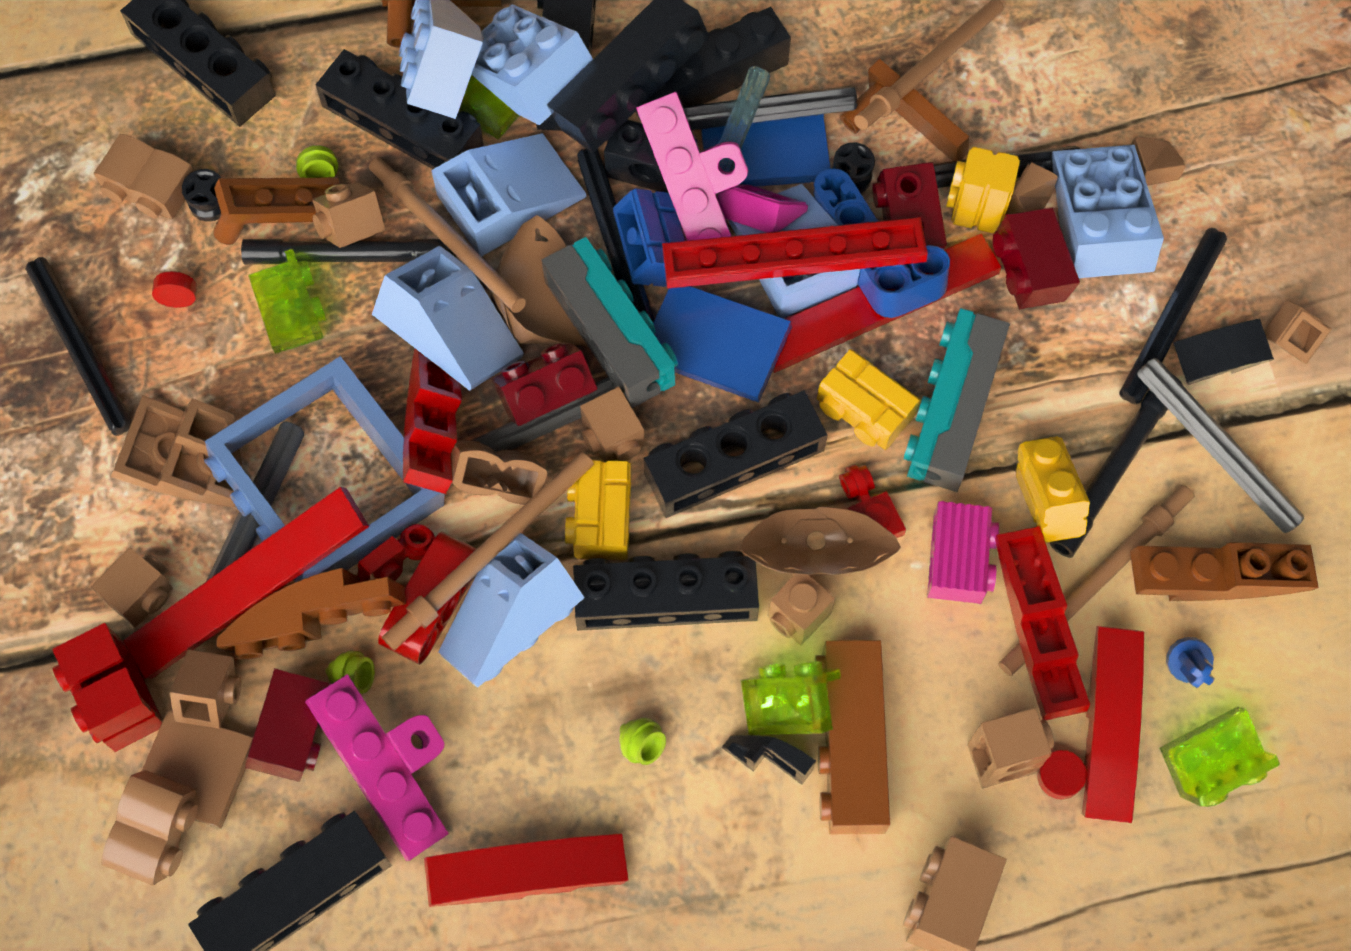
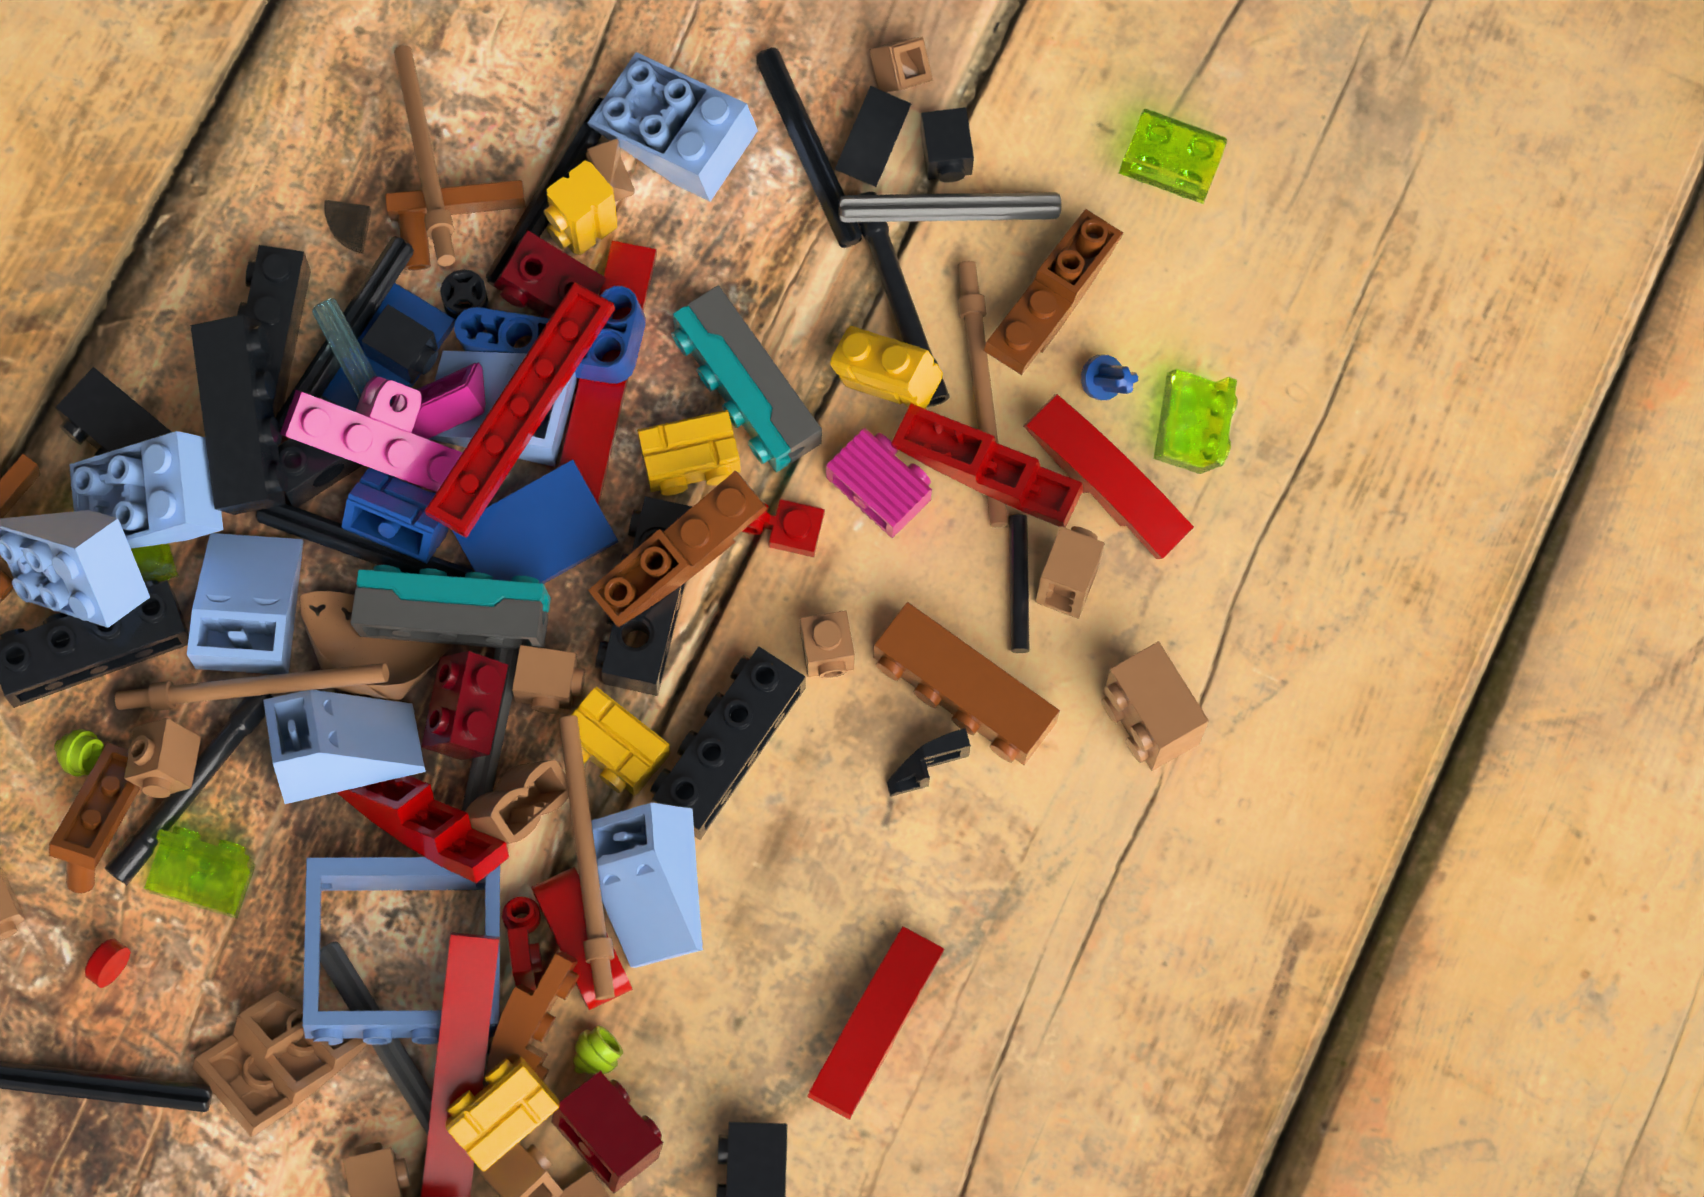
camera: 55 degrees left, 5 degrees up
black wheel [182,169,221,222] -> none
dark pink plate [305,674,449,861] -> none
lime plate [619,718,666,765] -> none
medium nougat piece [739,507,901,575] -> none
clear neon green bracket [741,661,841,735] -> none
dark red brick [993,207,1080,310] -> none
red tile [1037,750,1087,800] -> none
medium nougat slope [1131,137,1185,185] -> none
none -> clear smoke tile [324,200,371,254]
none -> black brick [361,304,438,384]
none -> yellow brick [445,1057,559,1171]
none -> dark orange slope [588,471,768,627]
none -> black brick [920,107,974,183]
none -> black bar [1009,514,1030,653]

